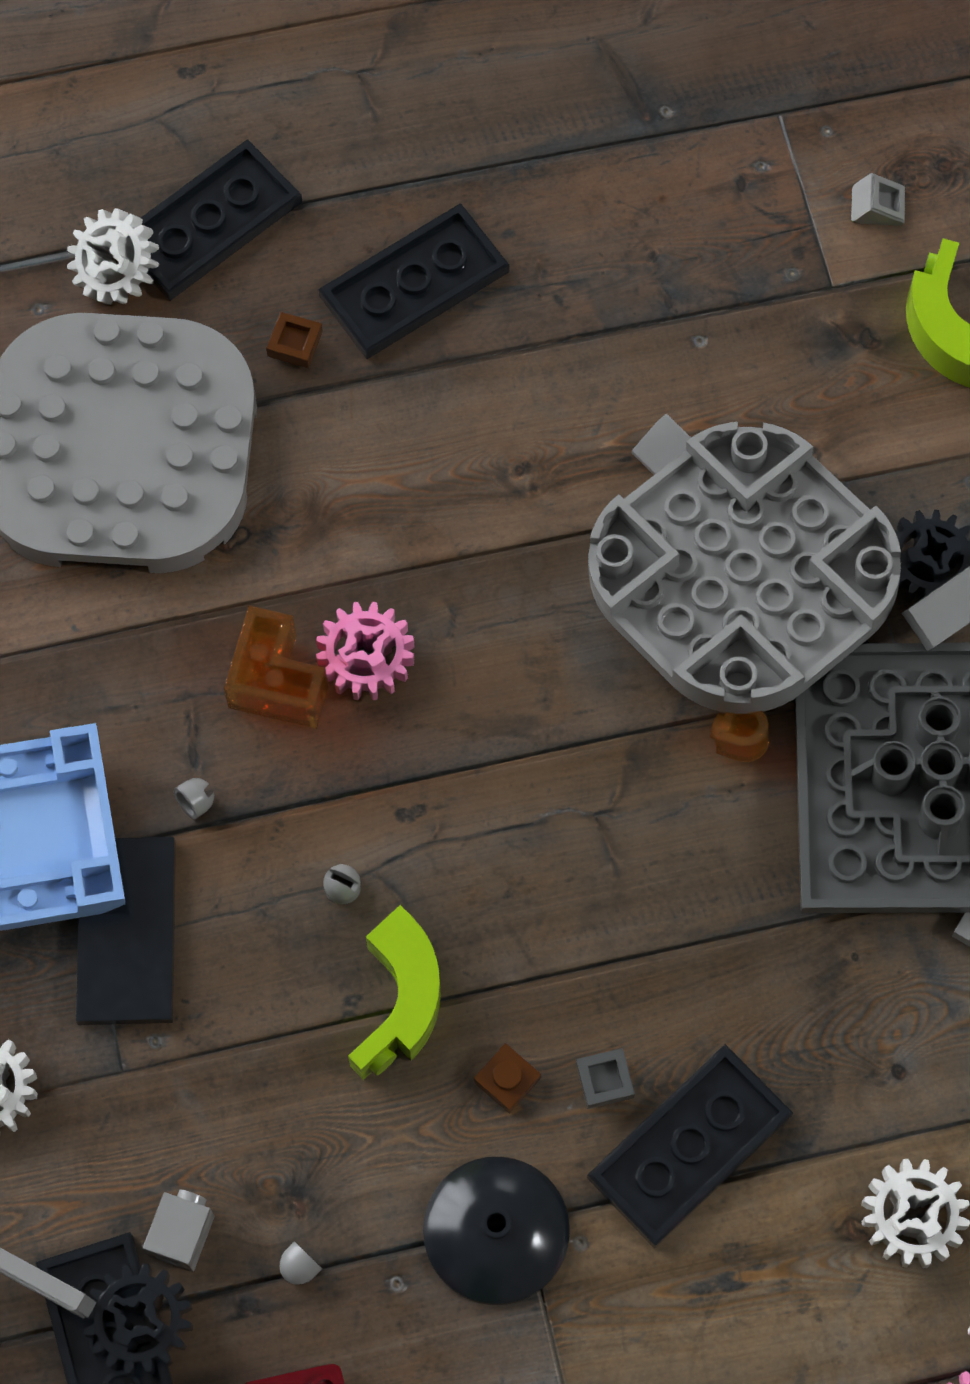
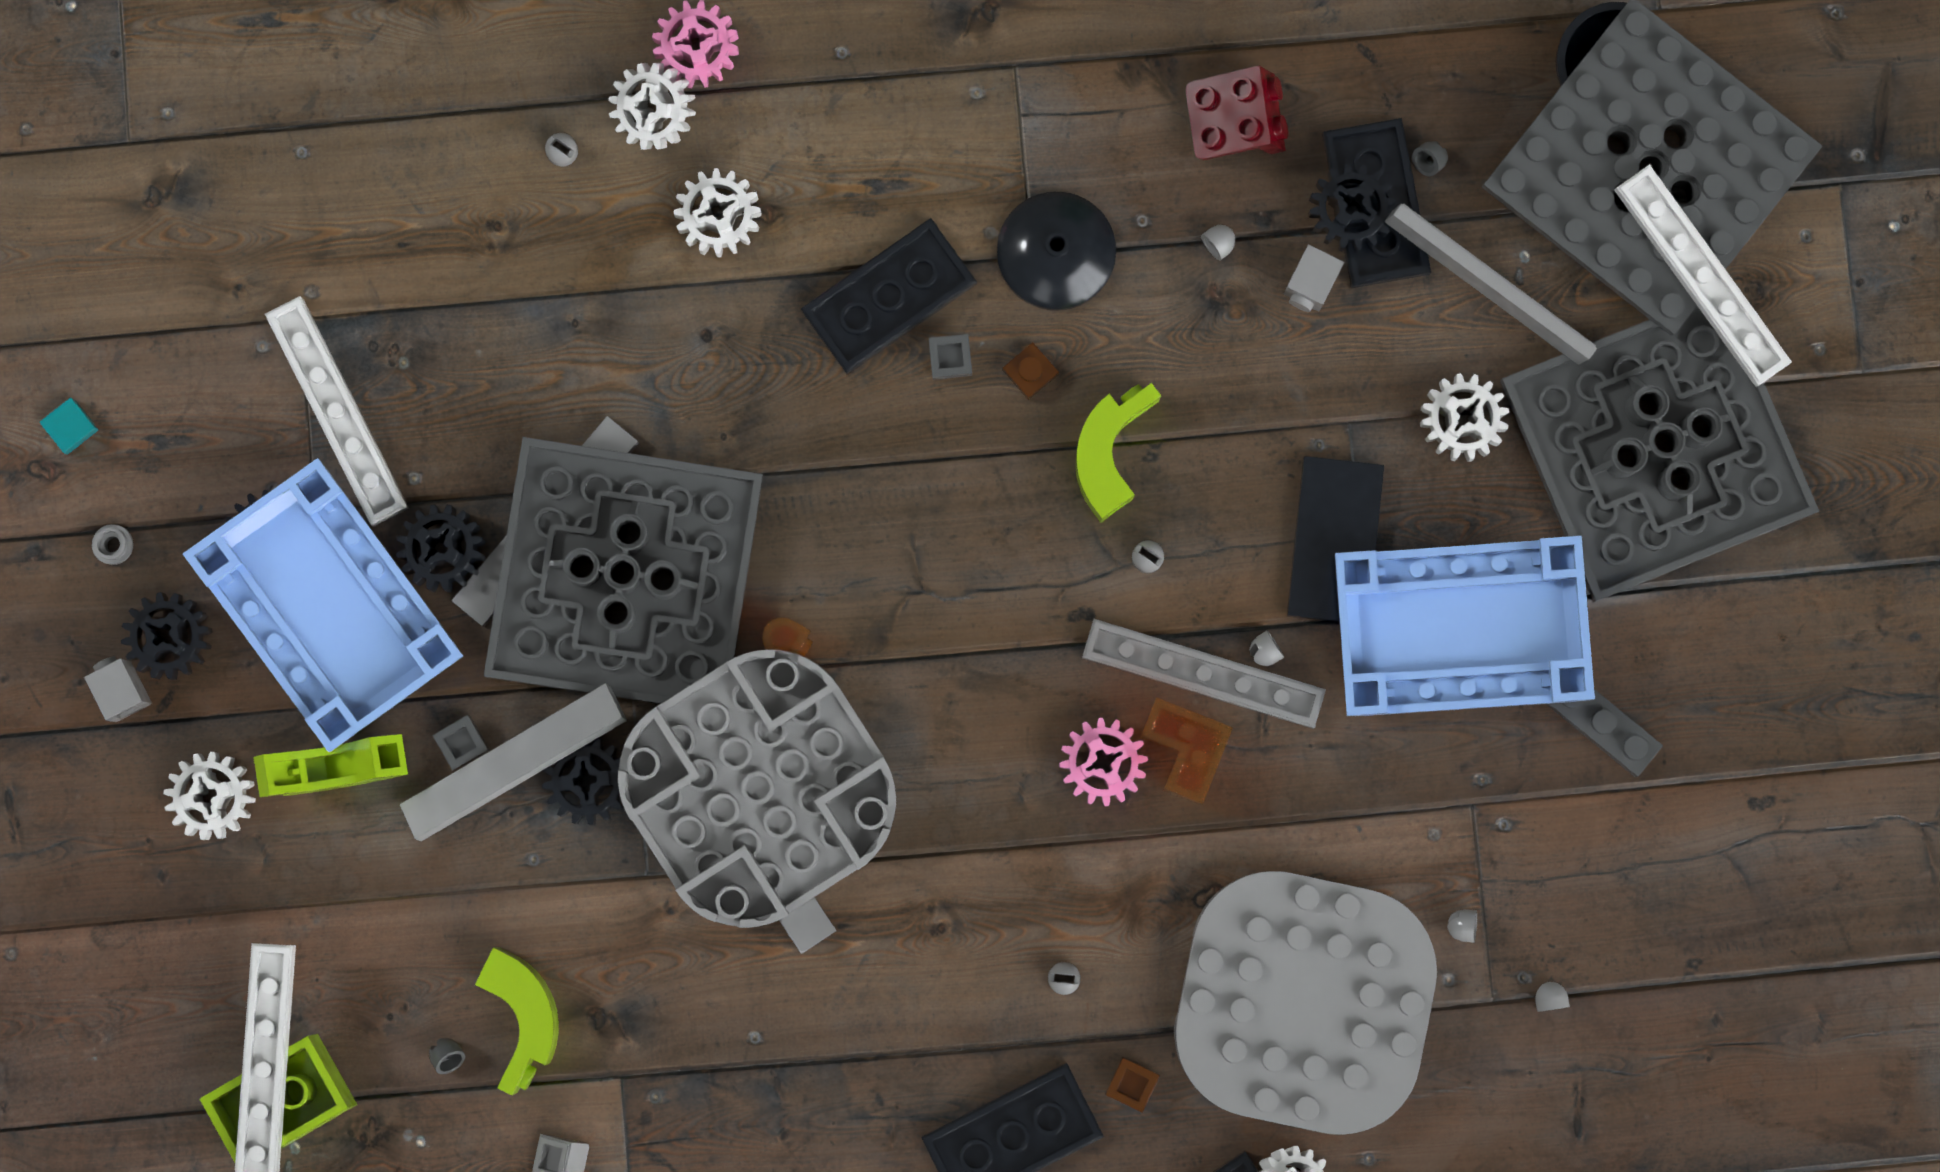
camera: 170 degrees left, 15 degrees up
none -> light grey hinge [1048,962,1081,995]
none -> light grey tile [1082,619,1326,729]

